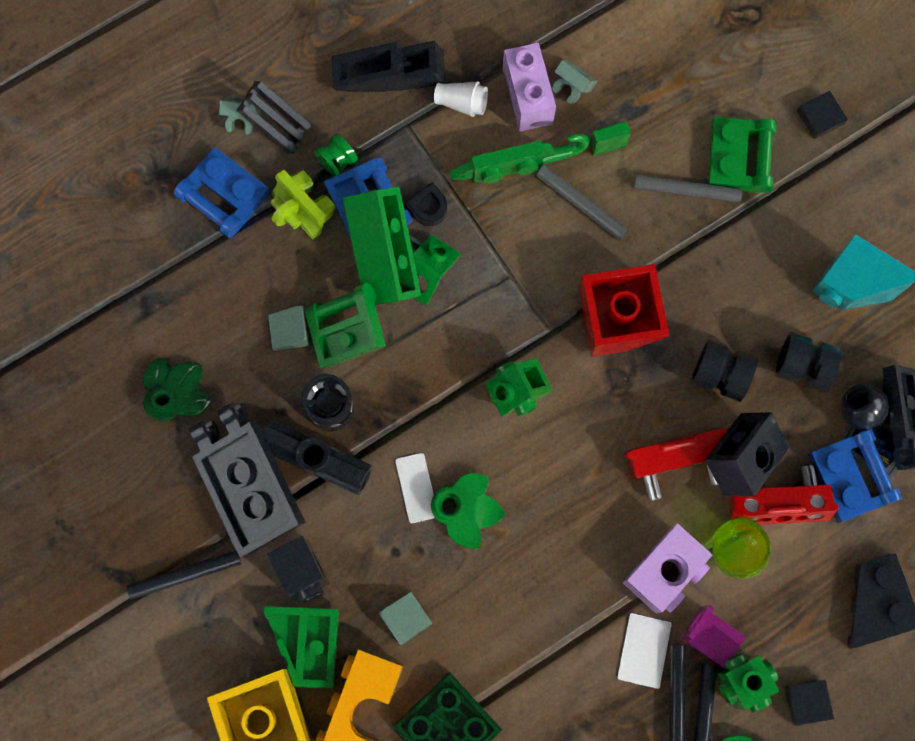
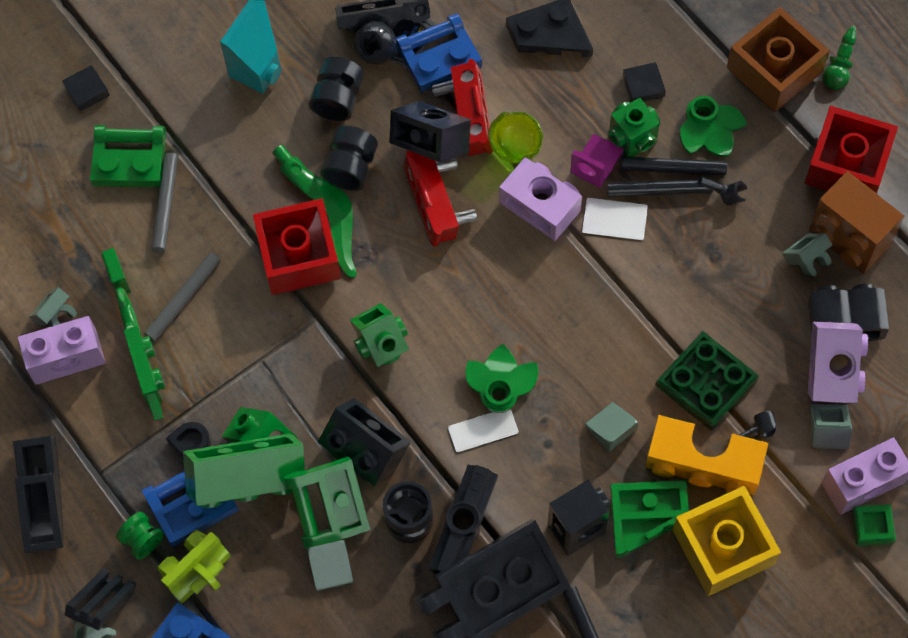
camera: 90 degrees left, 10 degrees down
white cone [434,82,488,117] -> none
none -> green piece [272,145,357,278]
none -> black brick [318,398,411,486]

